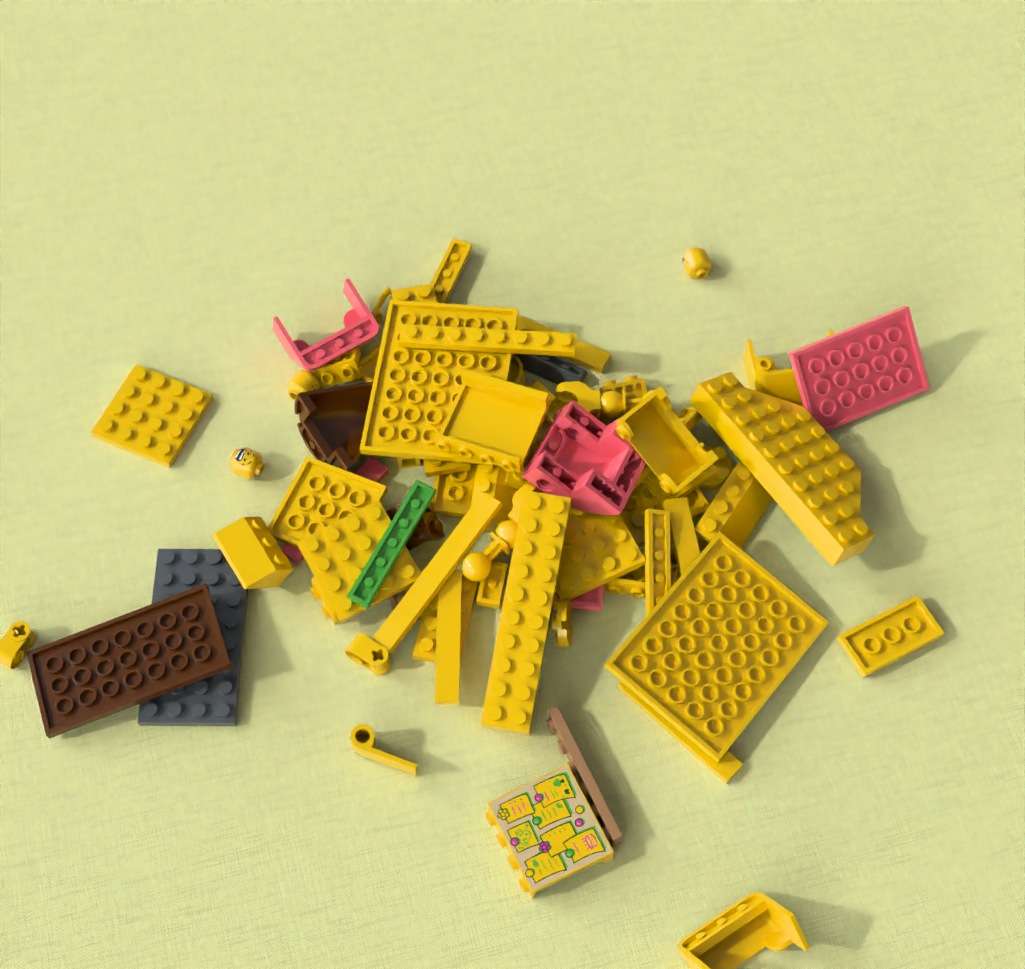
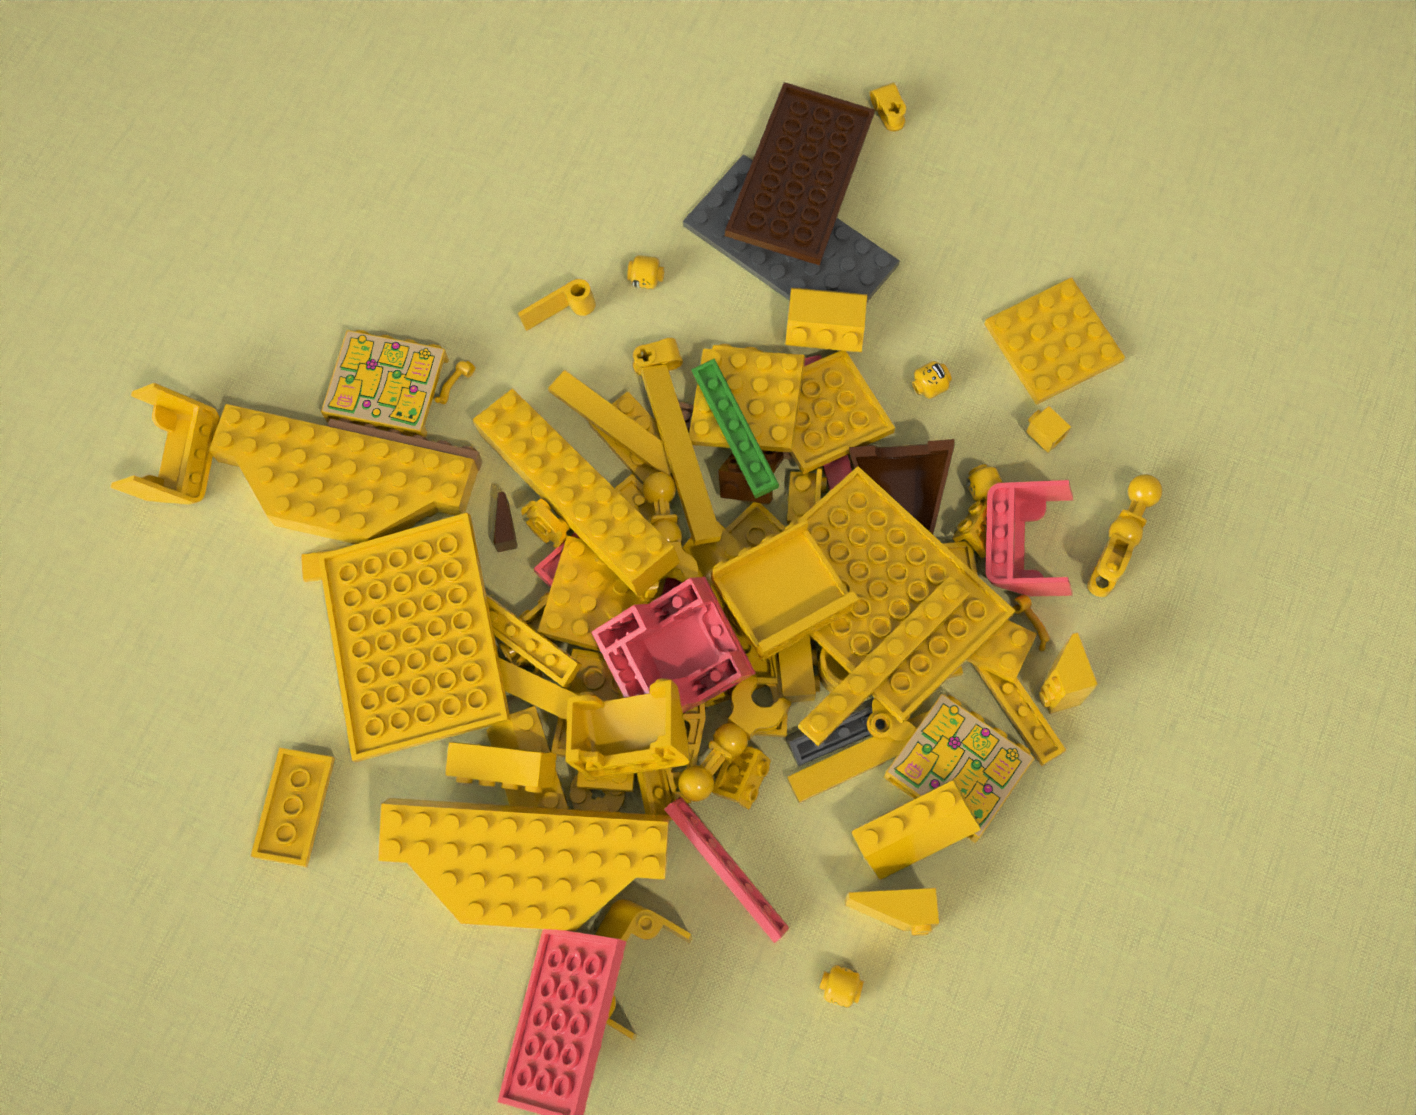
camera: 130 degrees right, 10 degrees up
none -> yellow brick [209,404,478,544]
none -> yellow piece [435,361,476,405]
none -> yellow brick [445,742,557,793]
none -> reddish brown slope [494,491,518,552]
none -> yellow head [627,255,665,289]
none -> coral tile [664,797,789,943]
none -> yellow bracket [787,468,827,524]
none -> yellow slope [845,888,939,936]
none -> yellow slope [851,778,981,880]
none -> panel [883,694,1035,843]
none -> yellow brick [1026,406,1071,453]
none -> yellow slope [1039,632,1098,714]
none -> yellow piece [1087,474,1162,597]

